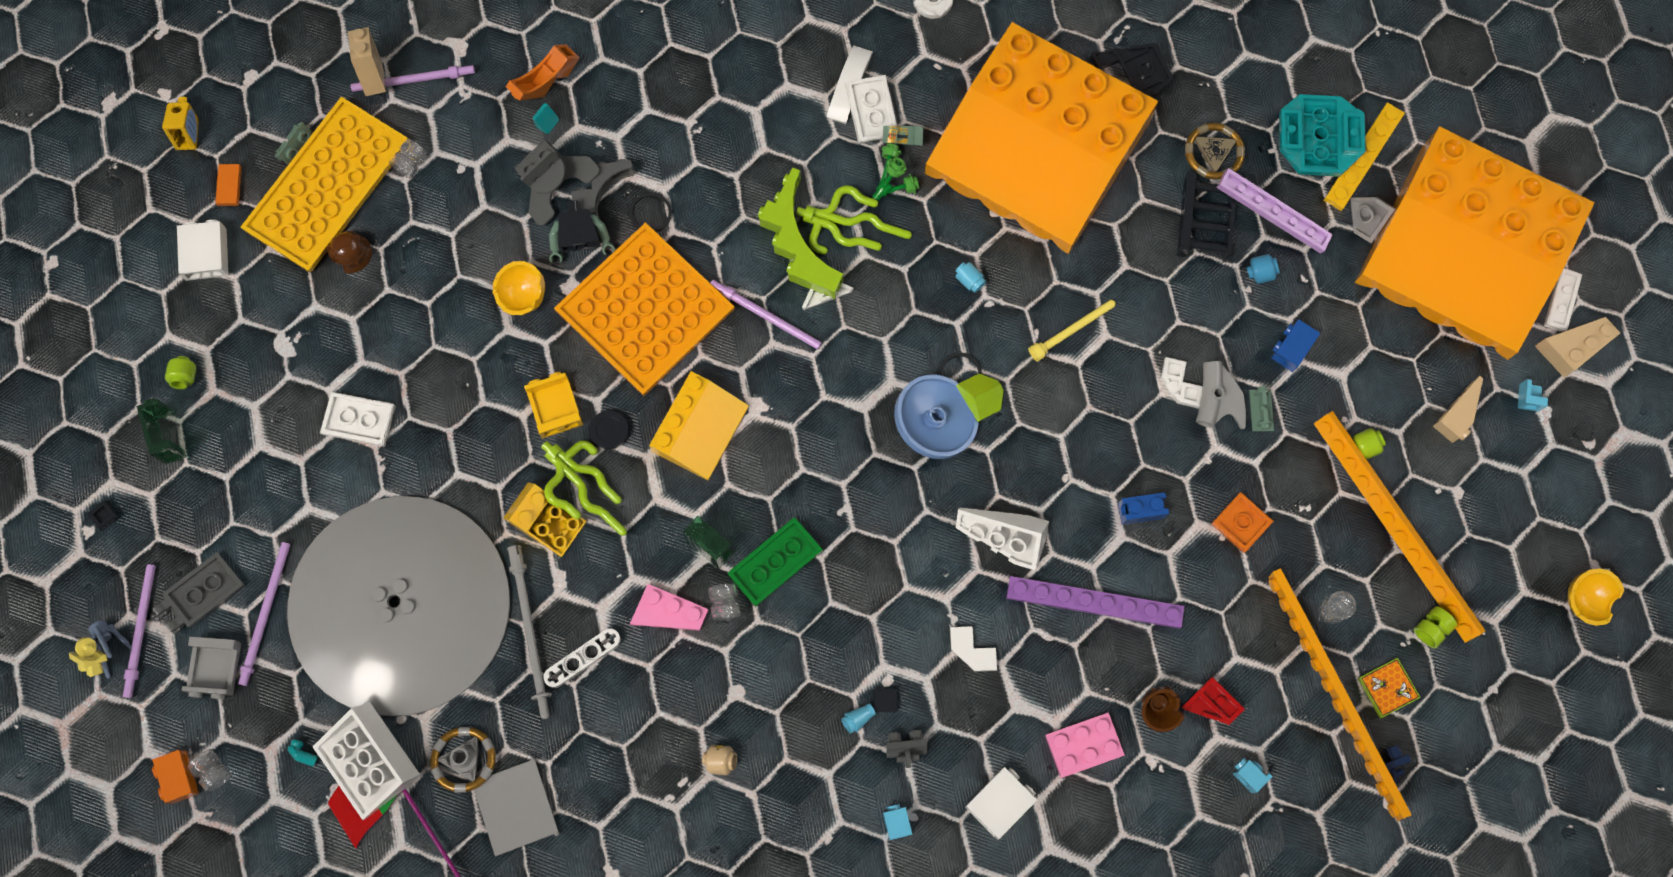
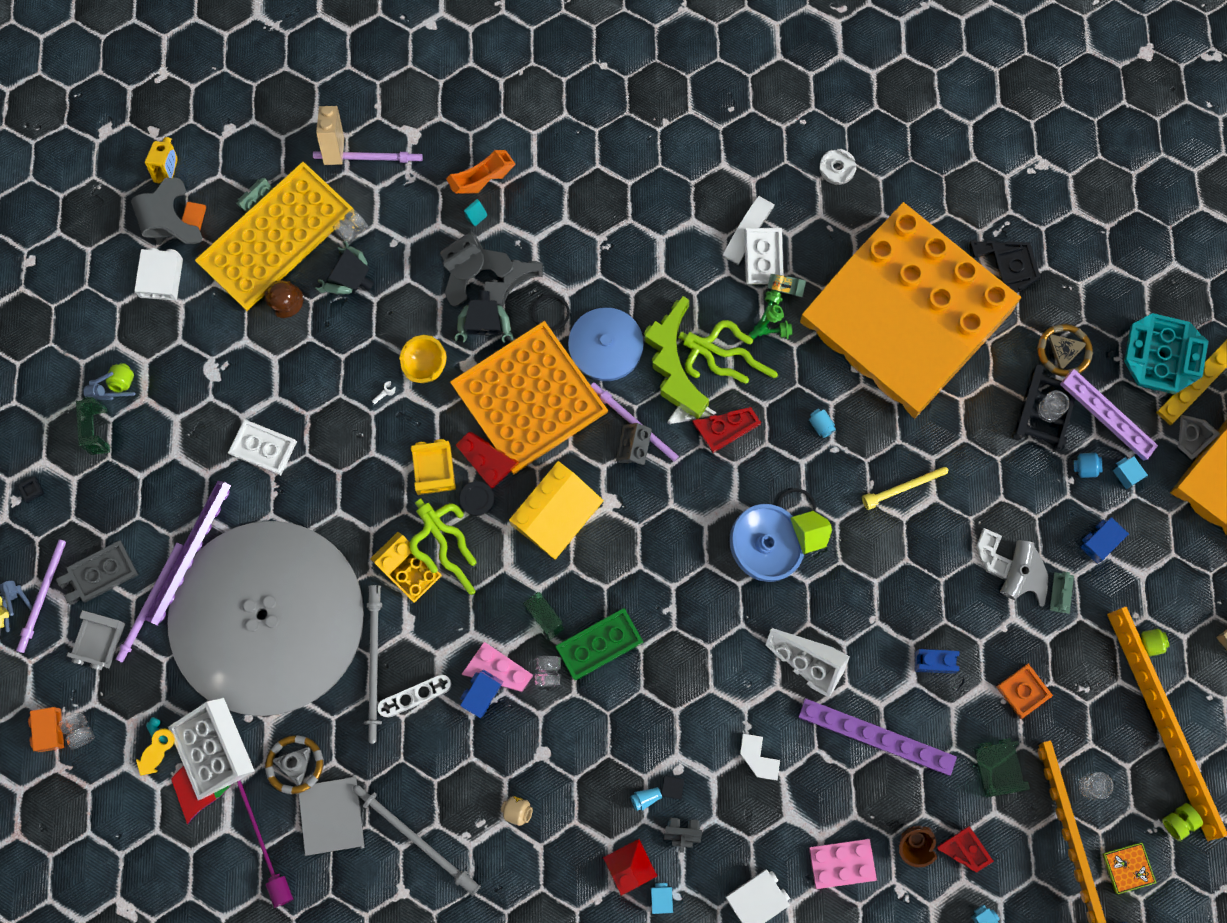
camera: 15 degrees right, 0 degrees up
none -> sand blue plant [84,372,135,400]
none -> dark grey piece [131,178,202,245]
none -> yellow brick [136,728,175,776]
none -> plate [145,481,231,626]
none -> black torso [315,241,374,294]
none -> light grey bar [353,785,481,896]
none -> white hand [372,381,395,404]
none -> red wing [456,432,520,488]
none -> blue brick [460,669,504,718]
none -> medium blue dish [568,308,643,381]
none -> red slope [603,839,657,896]
none -> dark grey bracket [616,423,652,465]
none -> red wing [692,407,761,453]
none -> clear green panel [974,738,1030,798]
none -> clear wheel [1037,391,1070,422]
none -> medium azure brick [1113,457,1148,489]

